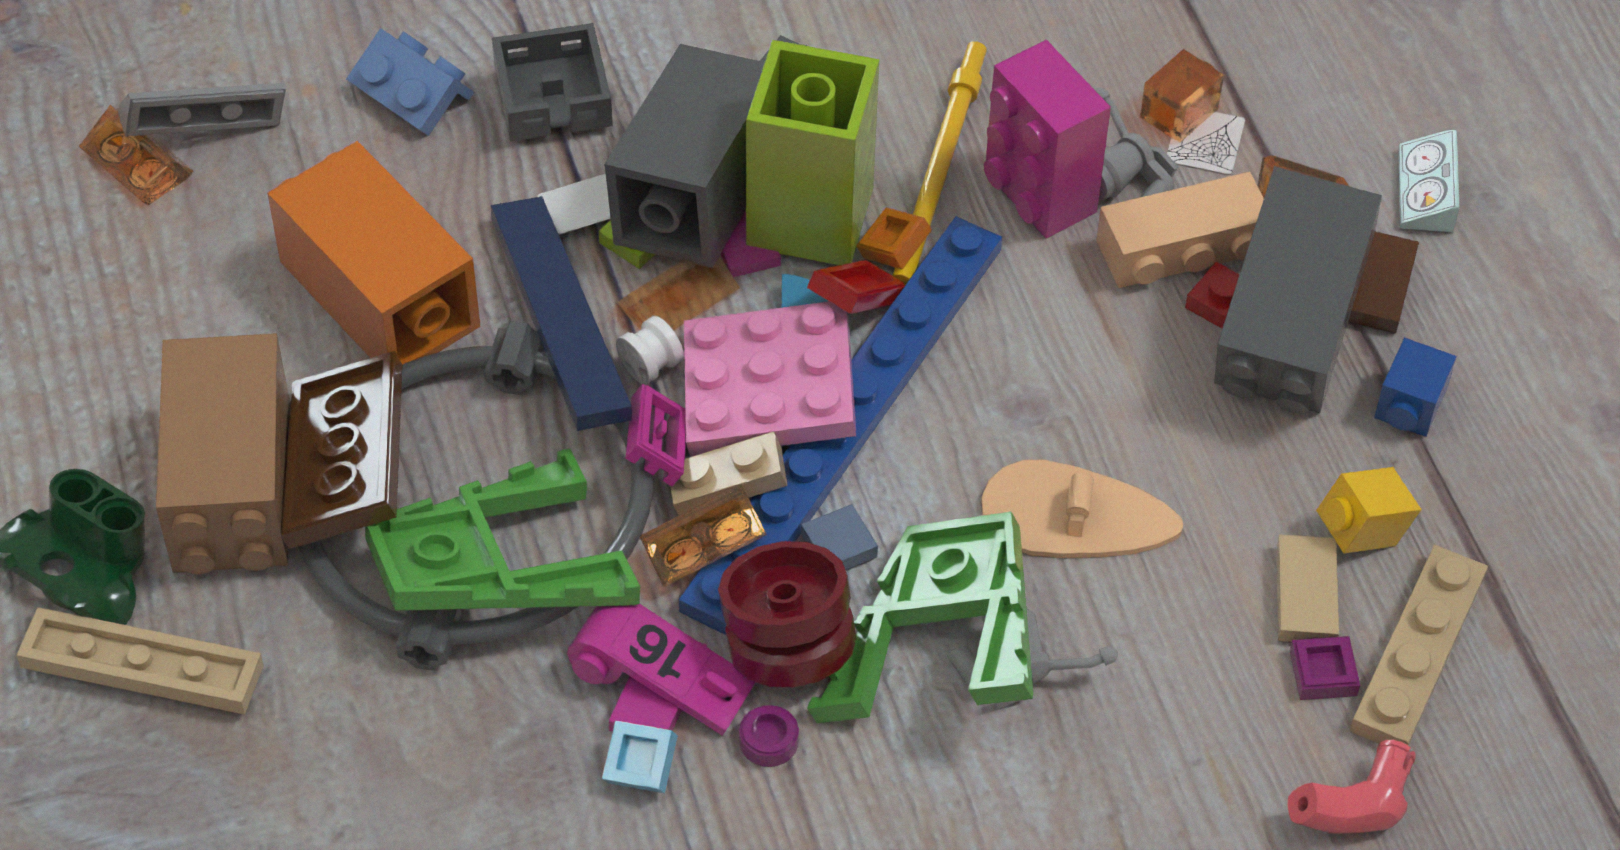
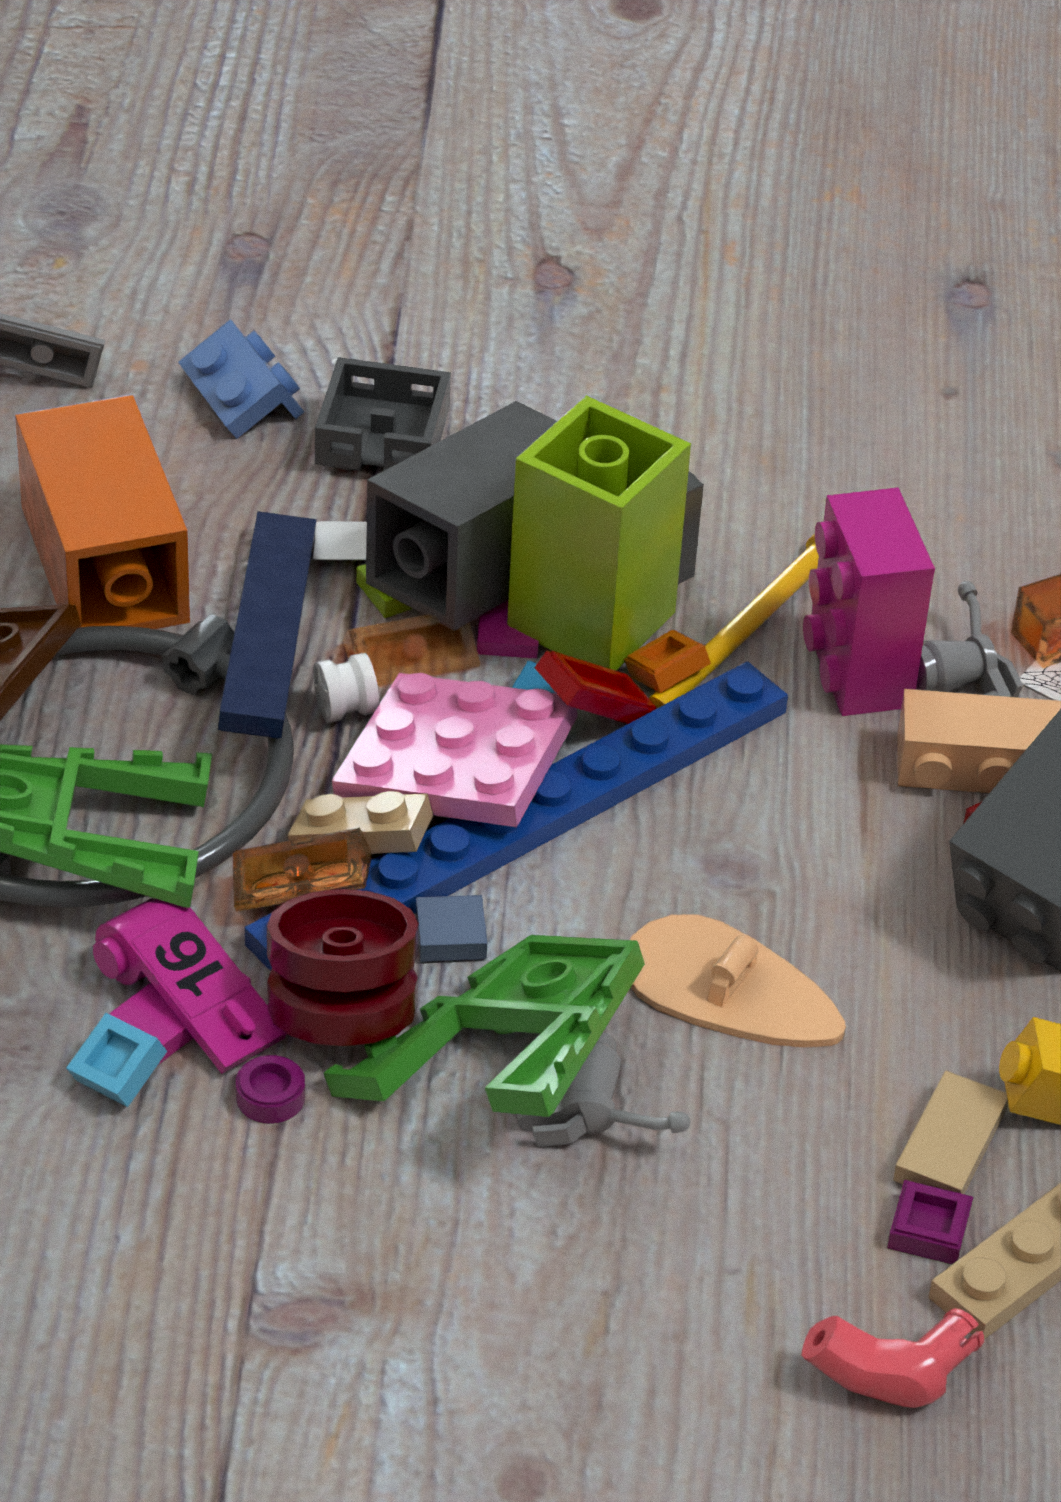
camera: 20 degrees right, 10 degrees down
dark pink tile [625,384,686,486] -> none

